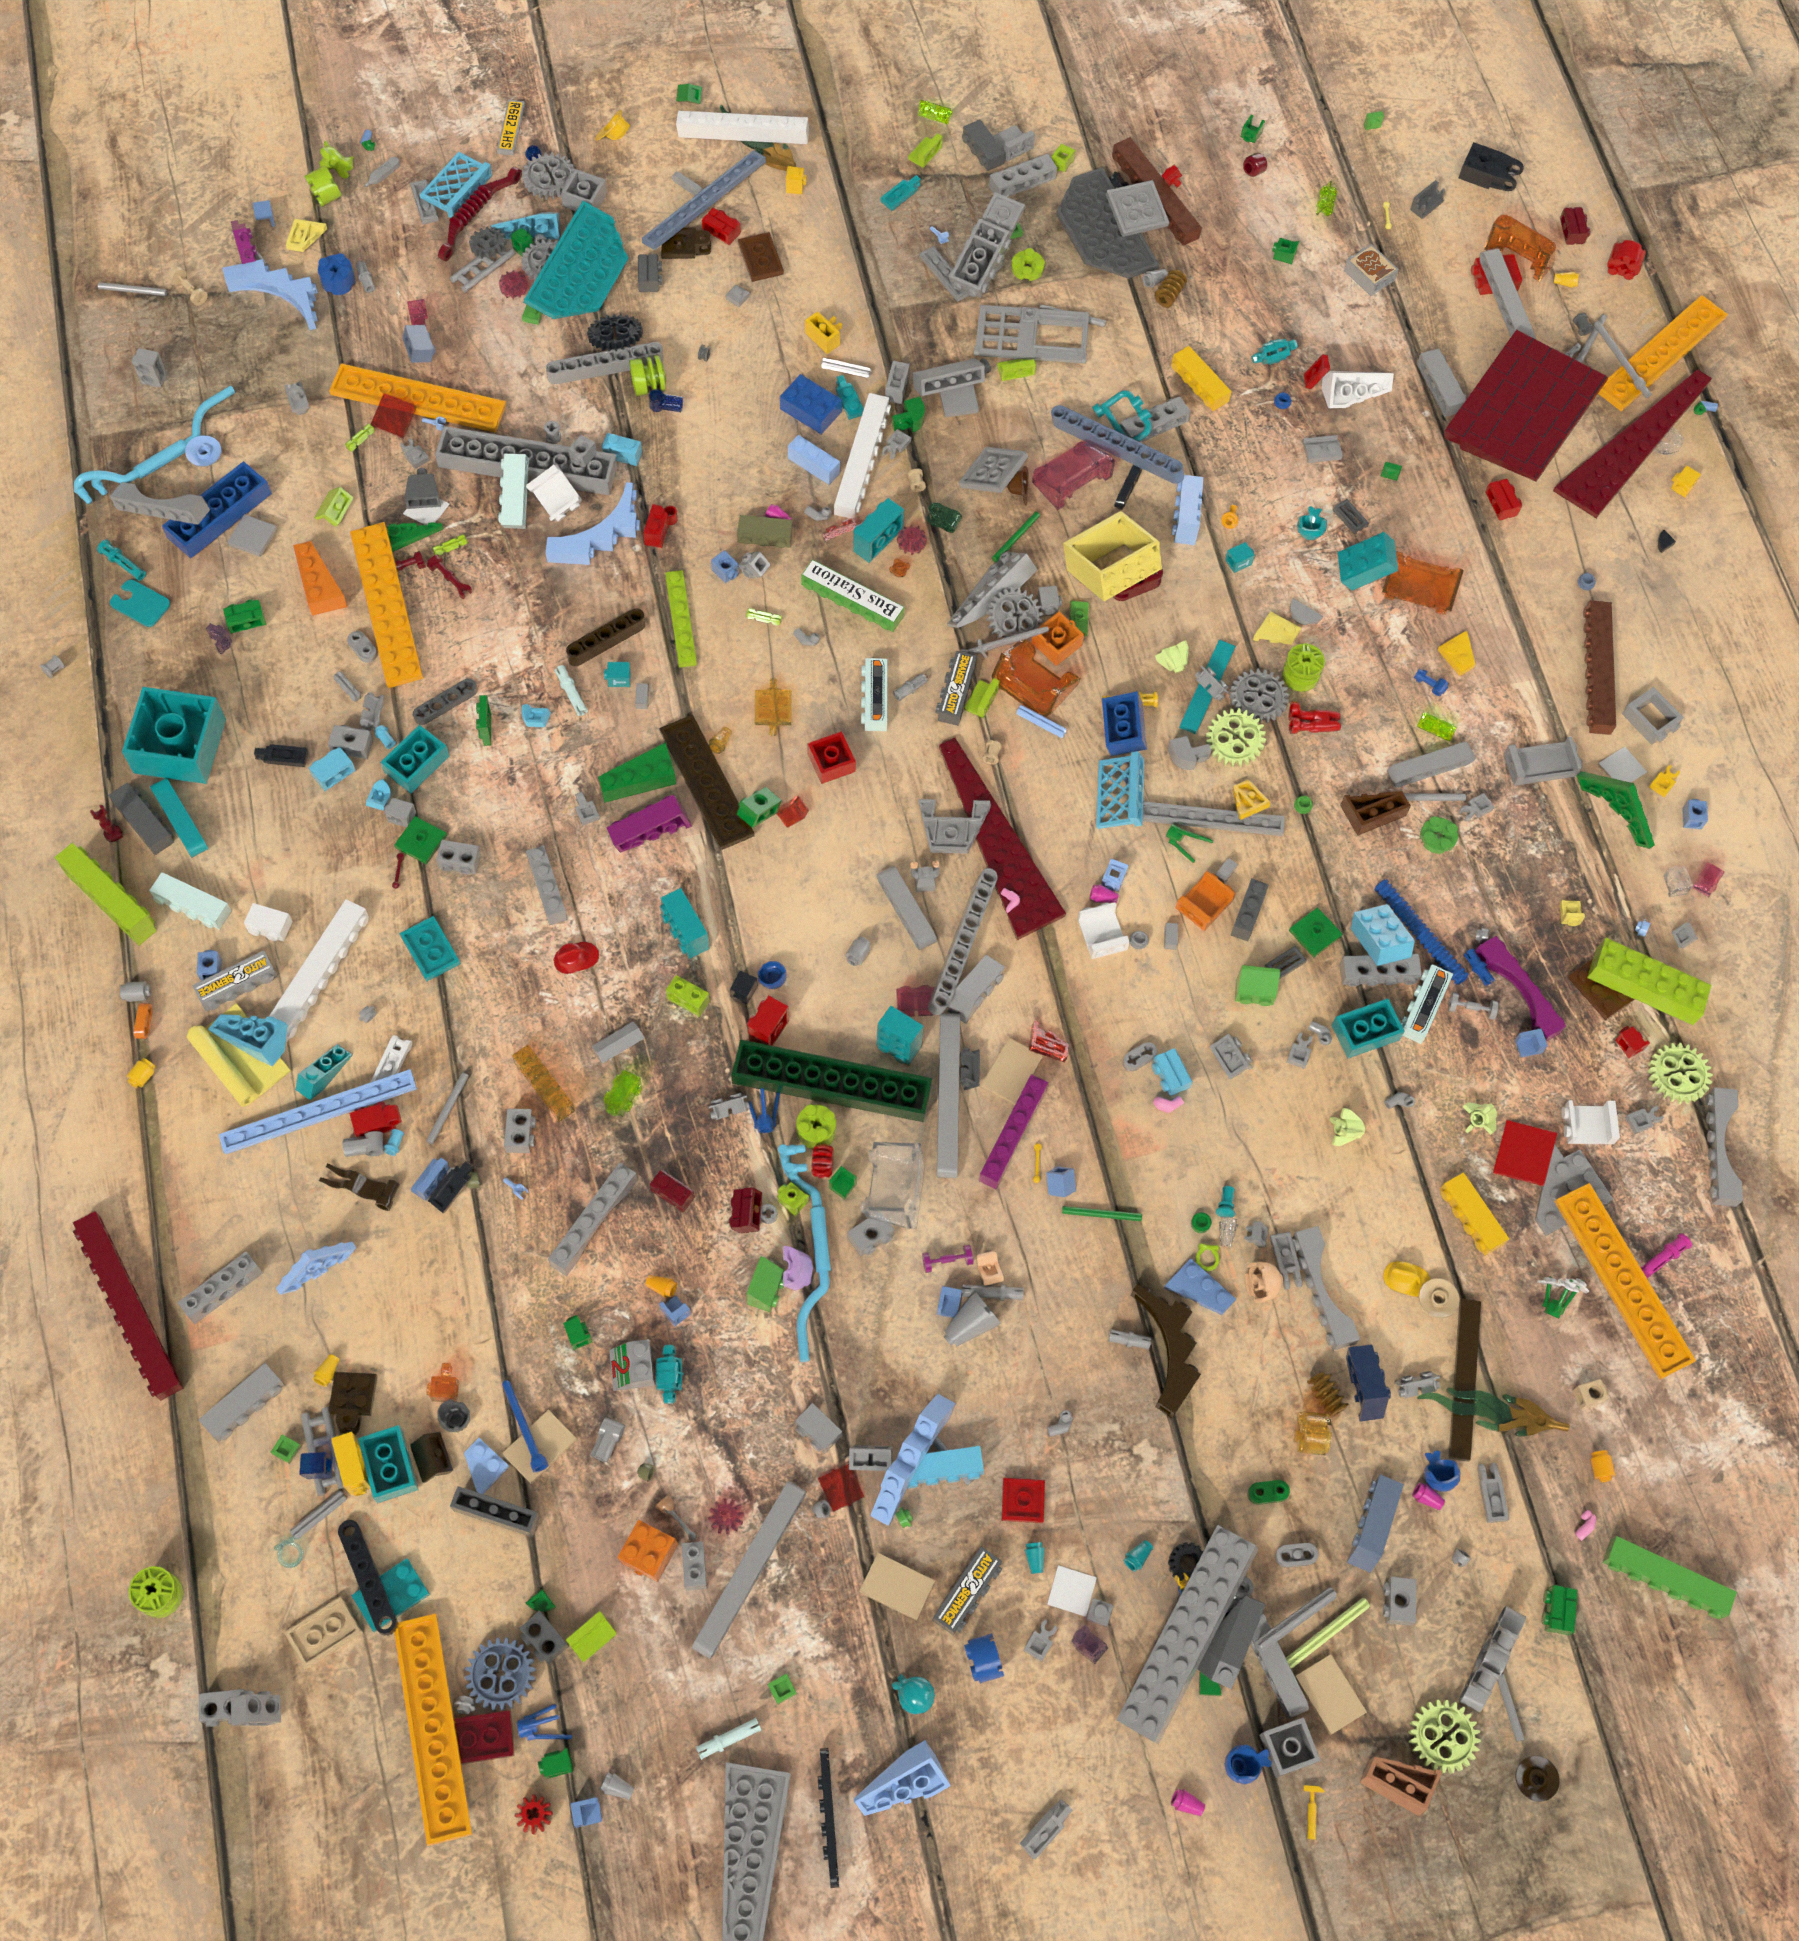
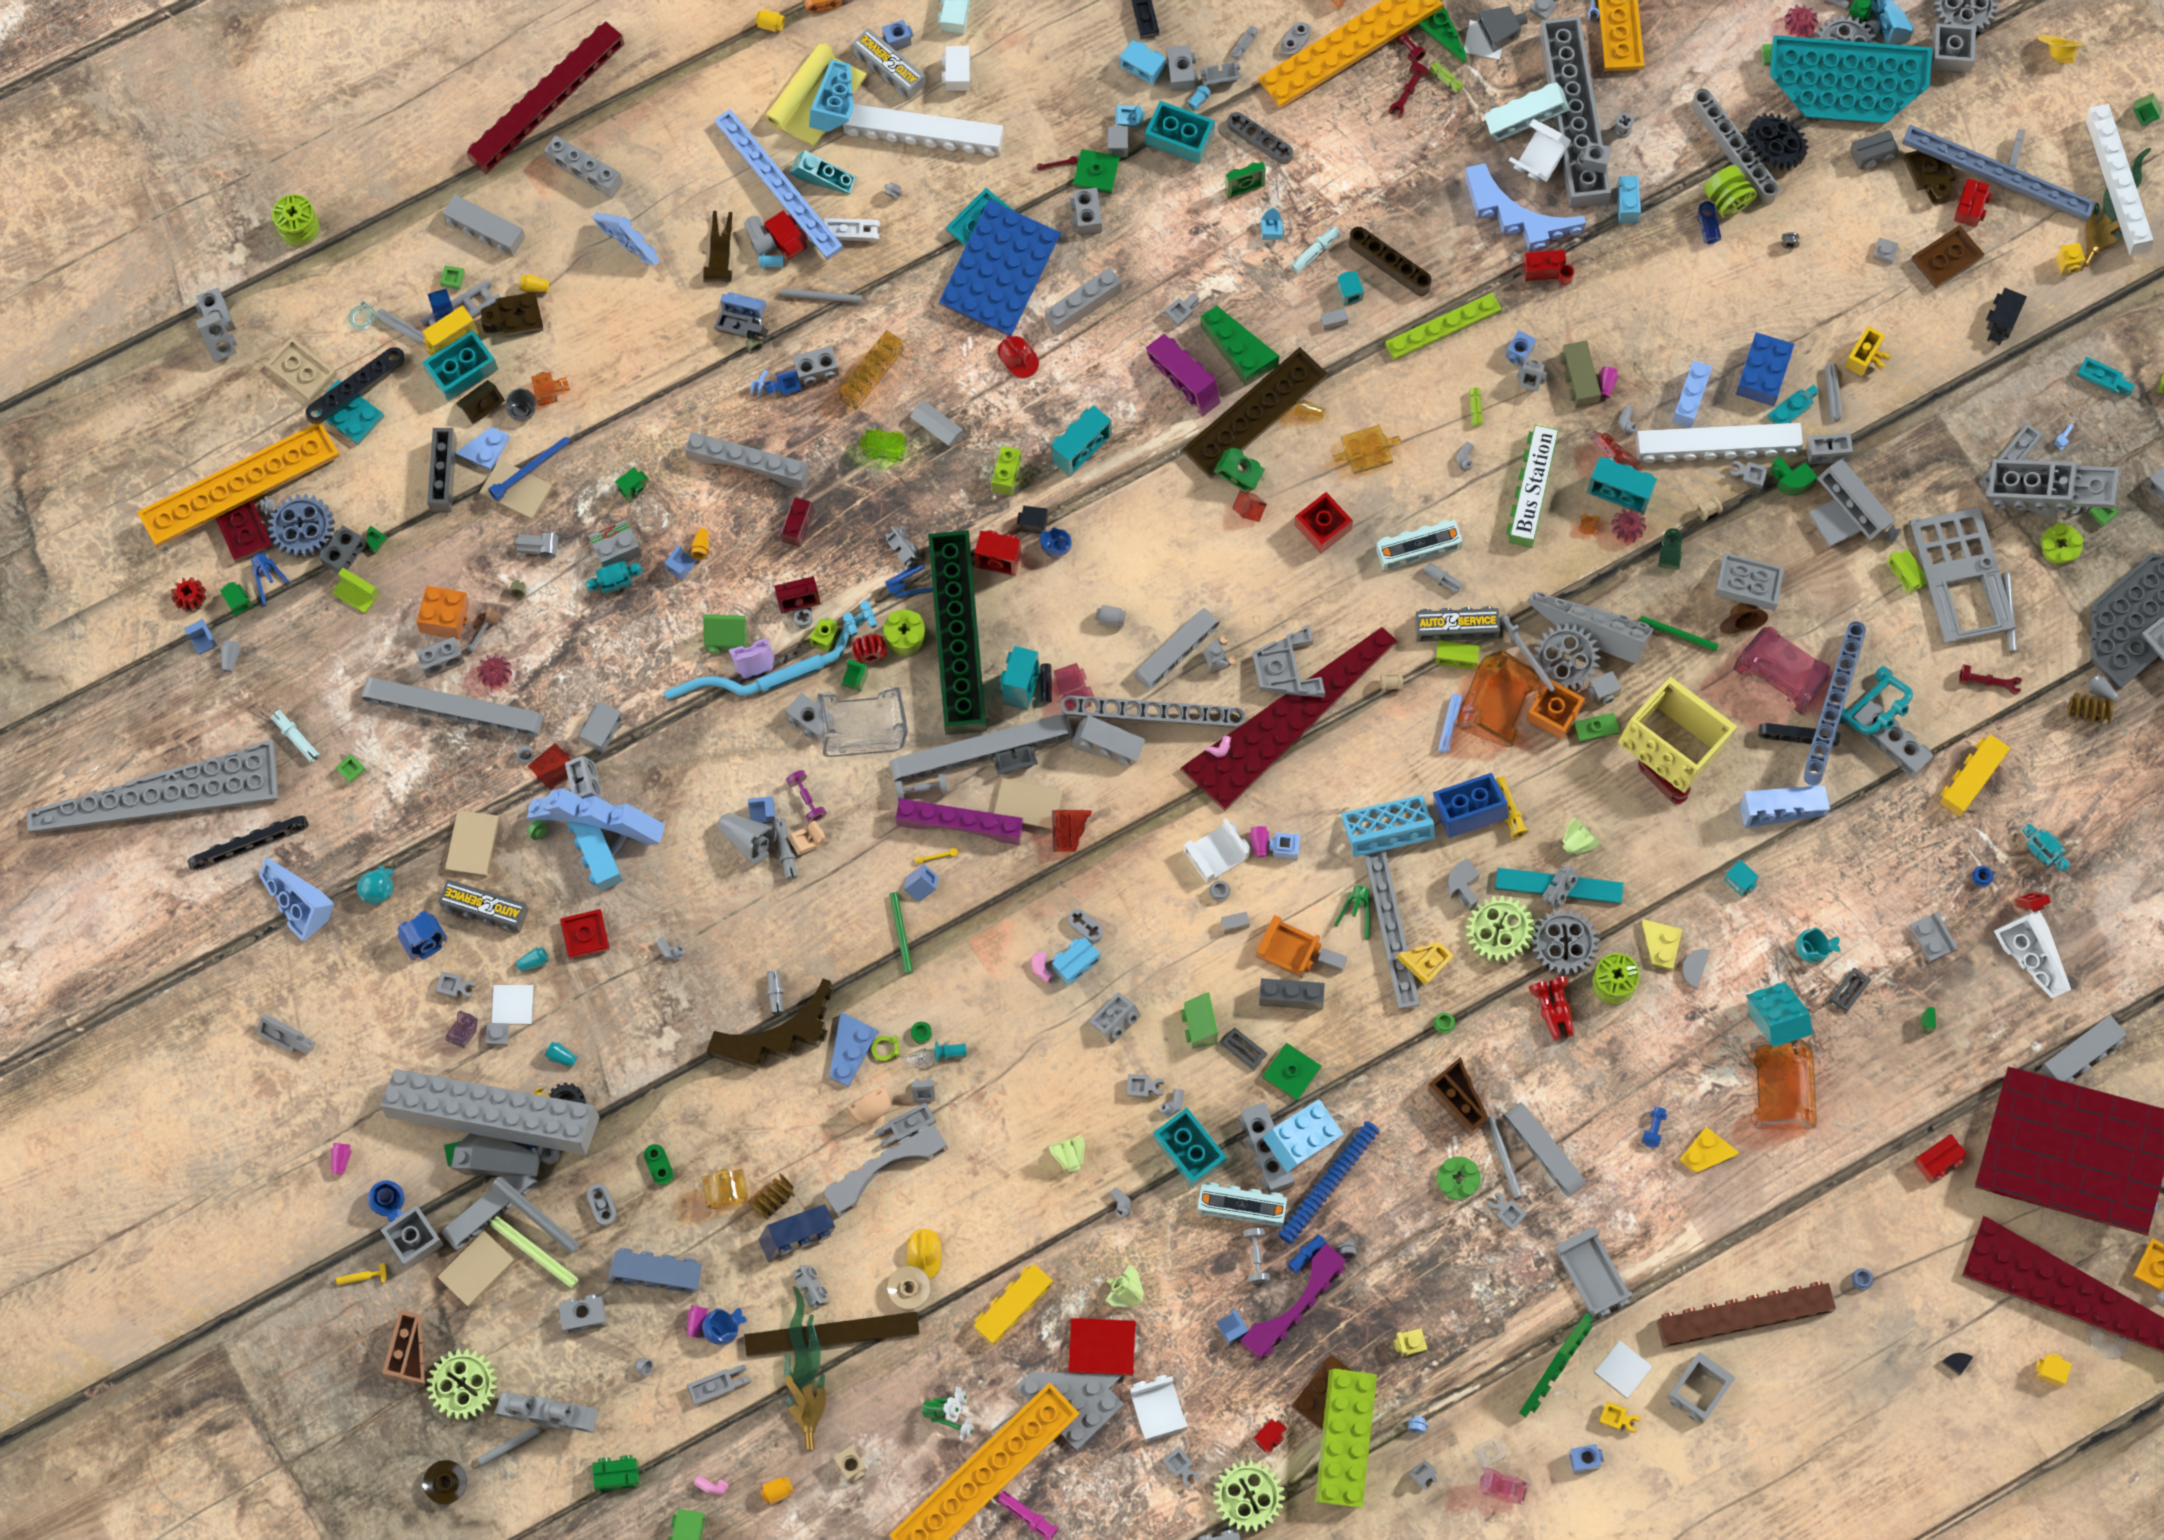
camera: 80 degrees right, 5 degrees up
light orange plate [1221,505,1239,529] -> none
clear neon green hinge [1416,712,1457,742] -> none
none -> blue plate [764,369,802,395]
none -> light grey wheel [895,773,948,802]
none -> blue plate [939,200,1061,337]
none -> dark red piece [1959,664,2022,694]
none -> black brick [1985,287,2027,346]

